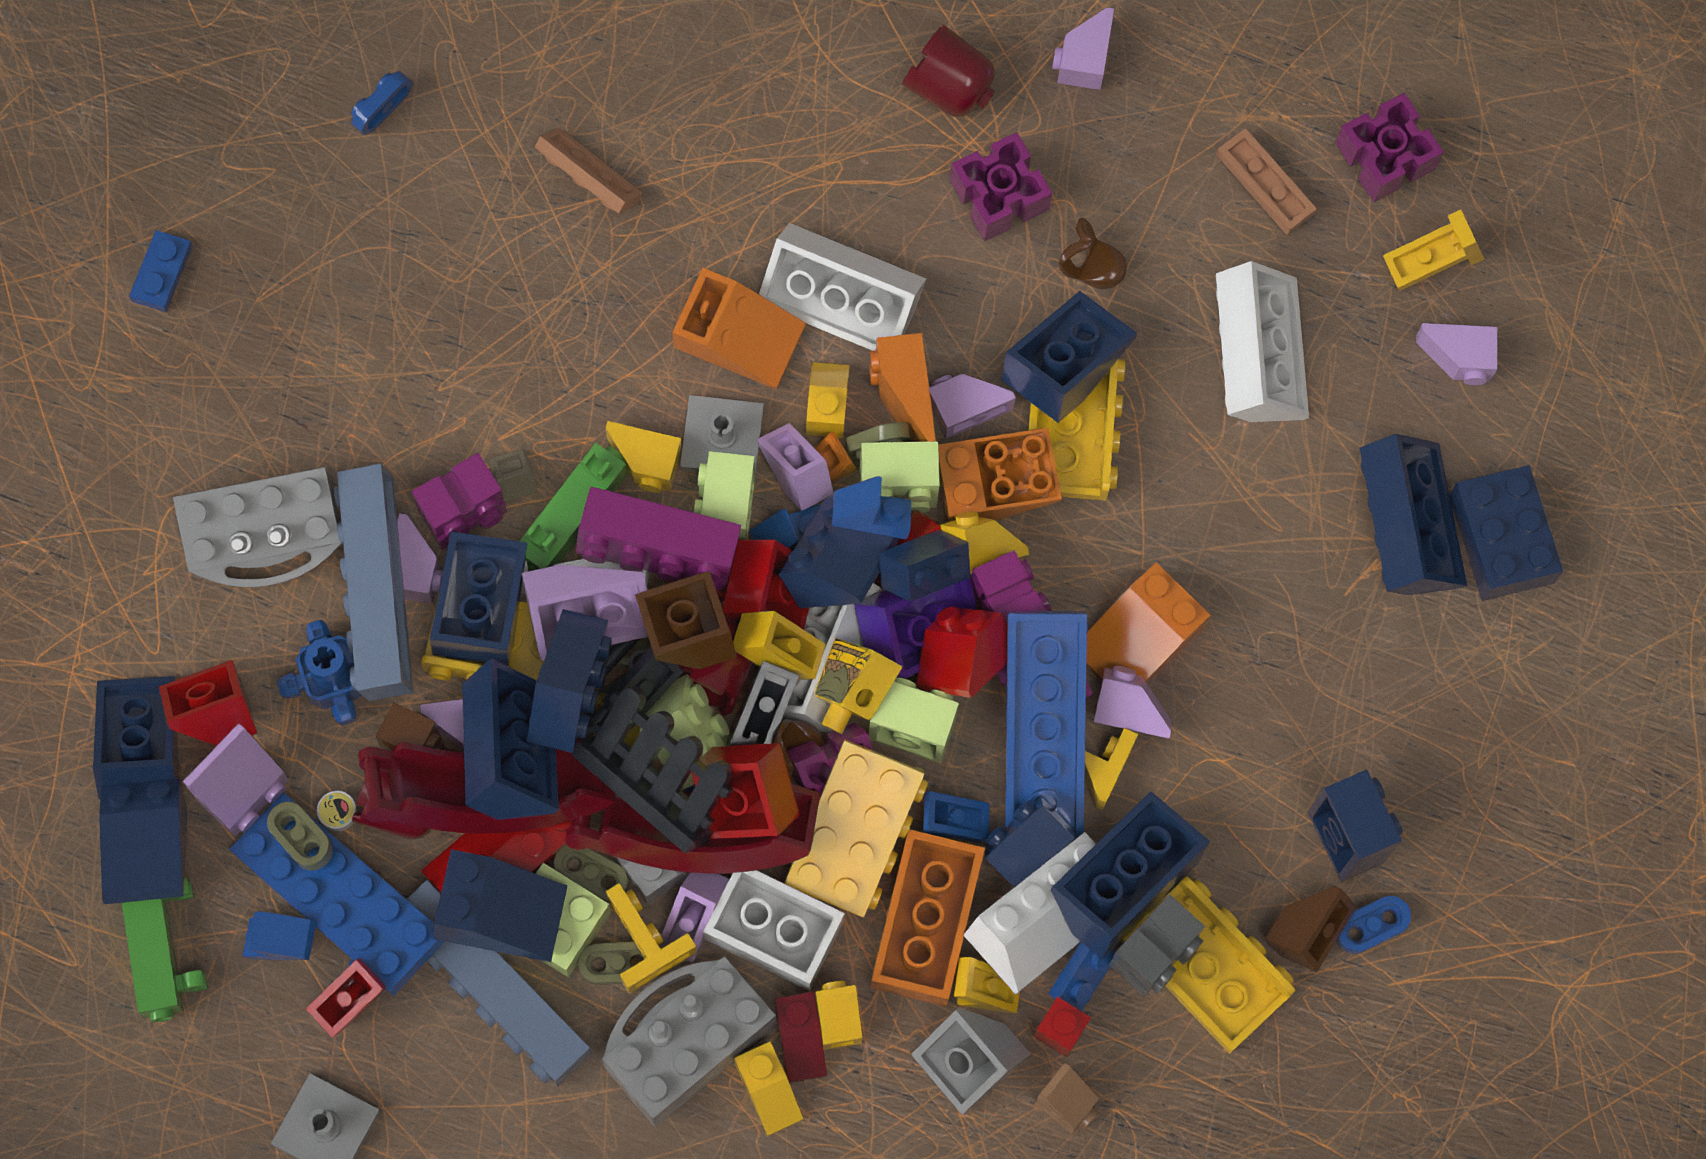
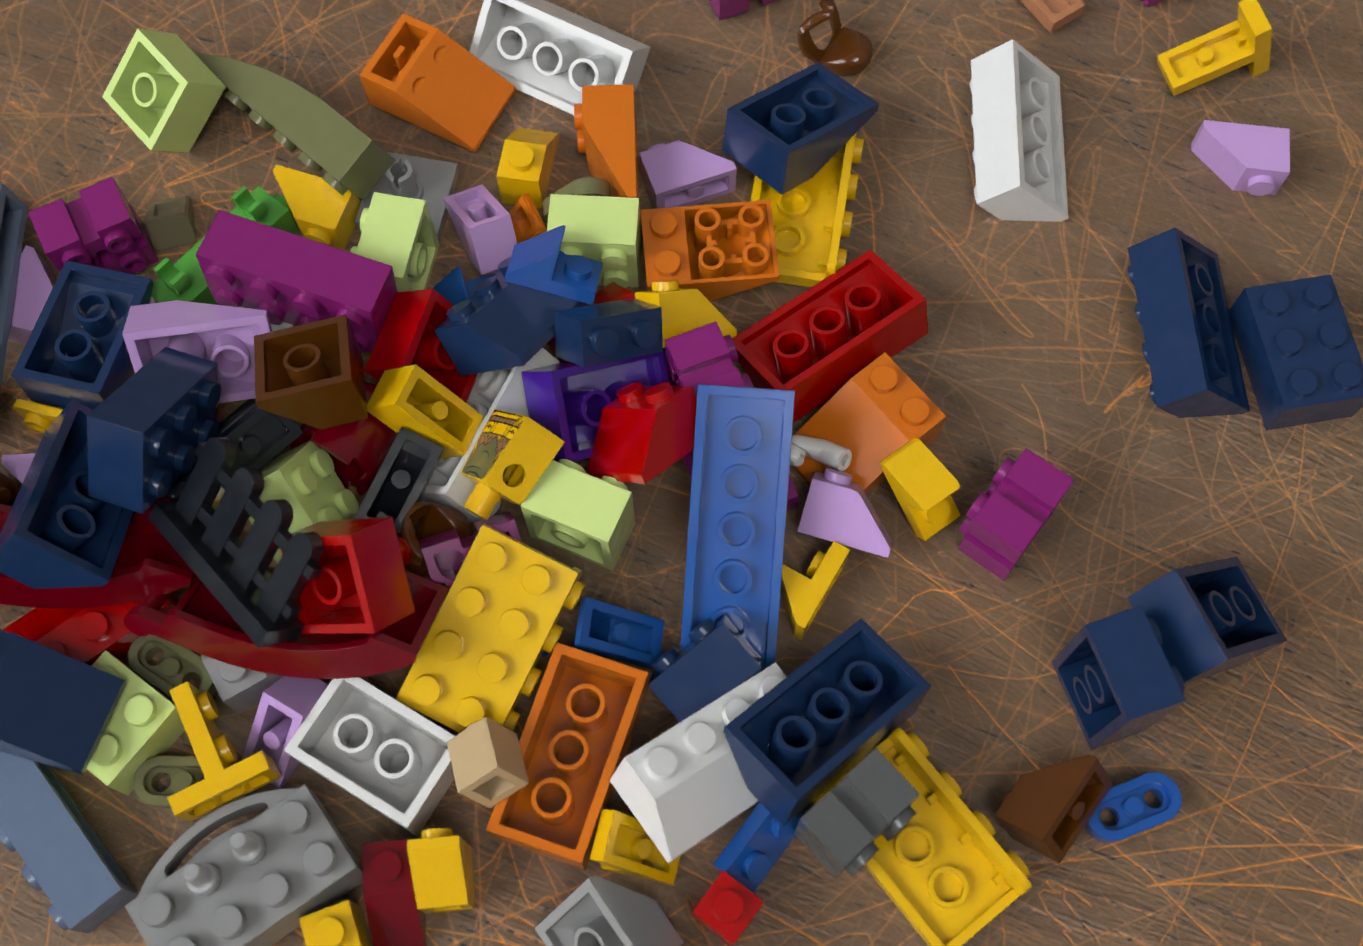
camera: 10 degrees right, 5 degrees down
none -> yellowish green brick [102,28,226,153]
none -> olive slope [196,52,395,200]
none -> tan brick [447,716,529,808]
none -> red slope [732,249,928,423]
none -> white arm [790,434,852,471]
none -> yellow slope [879,437,961,541]
none -> magenta brick [958,448,1074,581]
none -> dark blue brick [1127,556,1287,684]

